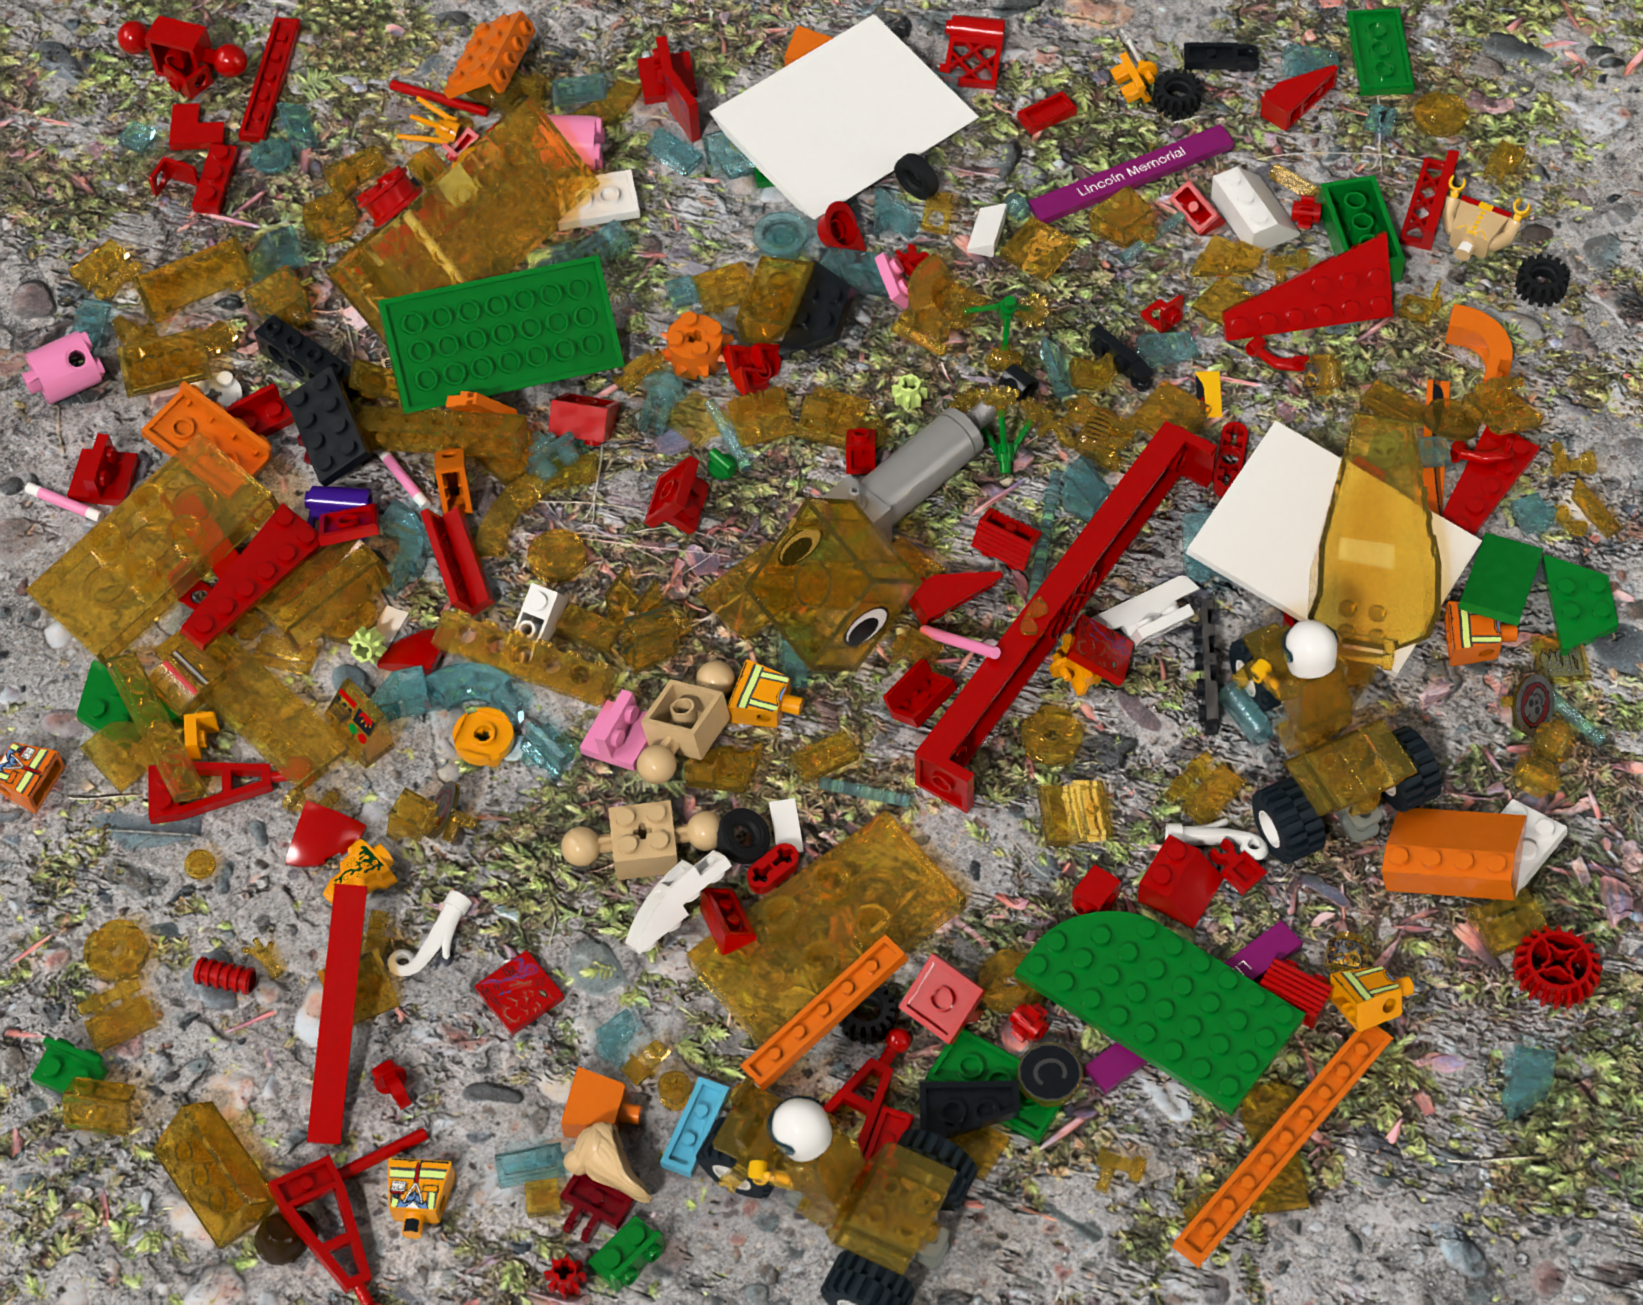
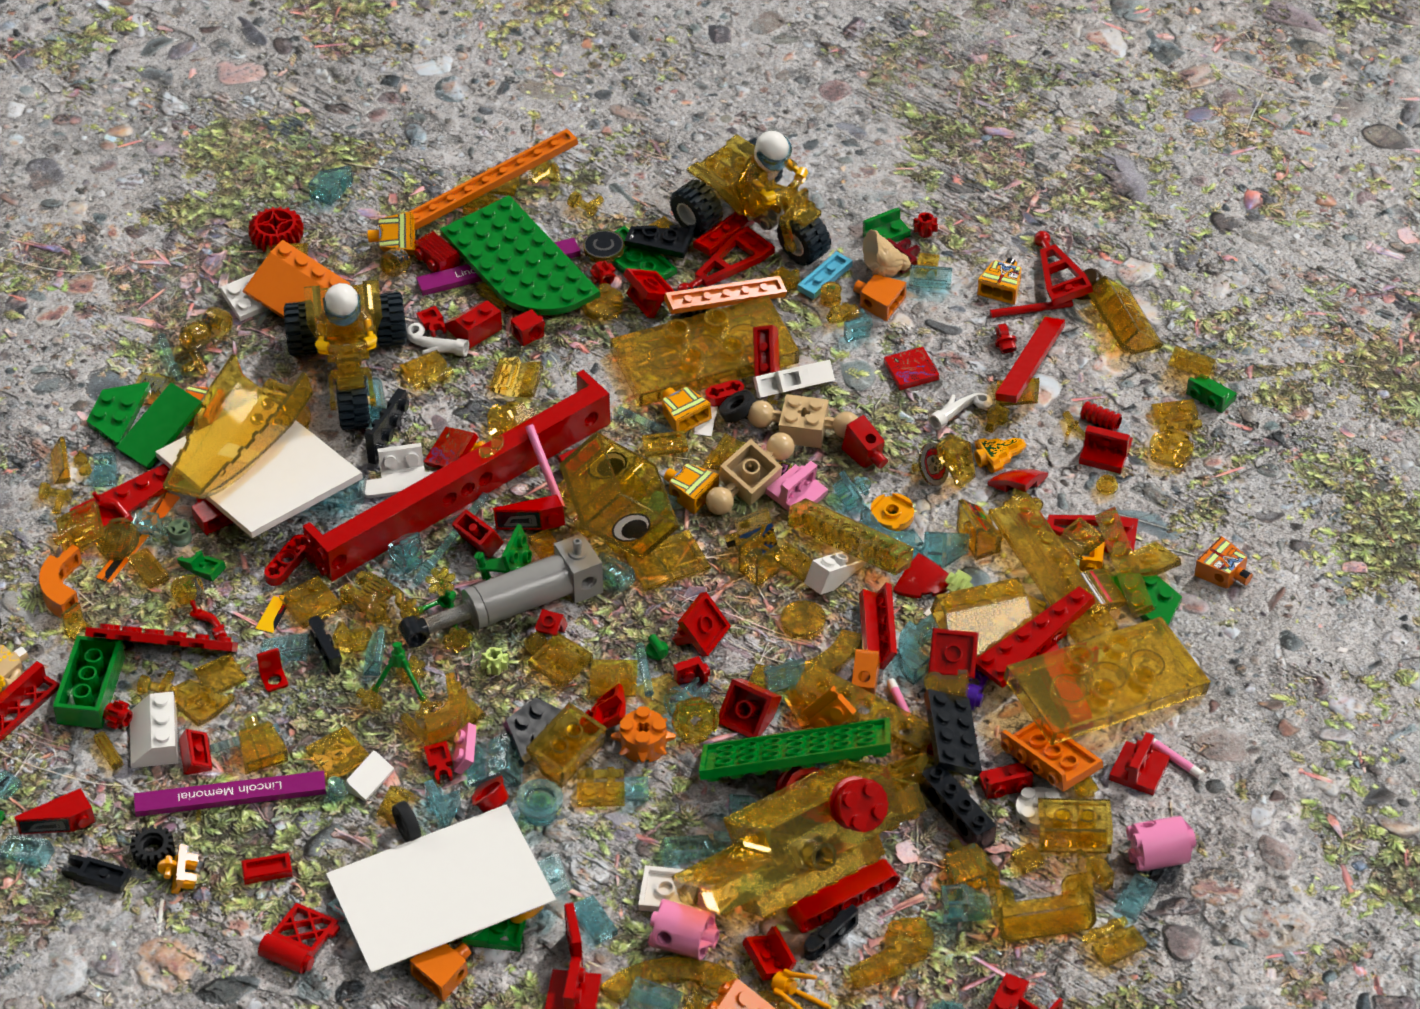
camera: 165 degrees left, 10 degrees down
none -> green slope [177,550,226,582]
none -> green plate [474,524,532,580]
none -> clear yellow plate [489,402,535,438]
none -> light orange torso [662,387,712,436]
none -> red bracket [673,656,711,687]
none -> red torso [842,415,888,469]
none -> clear yellow leg [924,670,969,698]
none -> clear yellow plate [1055,517,1106,560]
none -> red bracket [1079,425,1133,474]

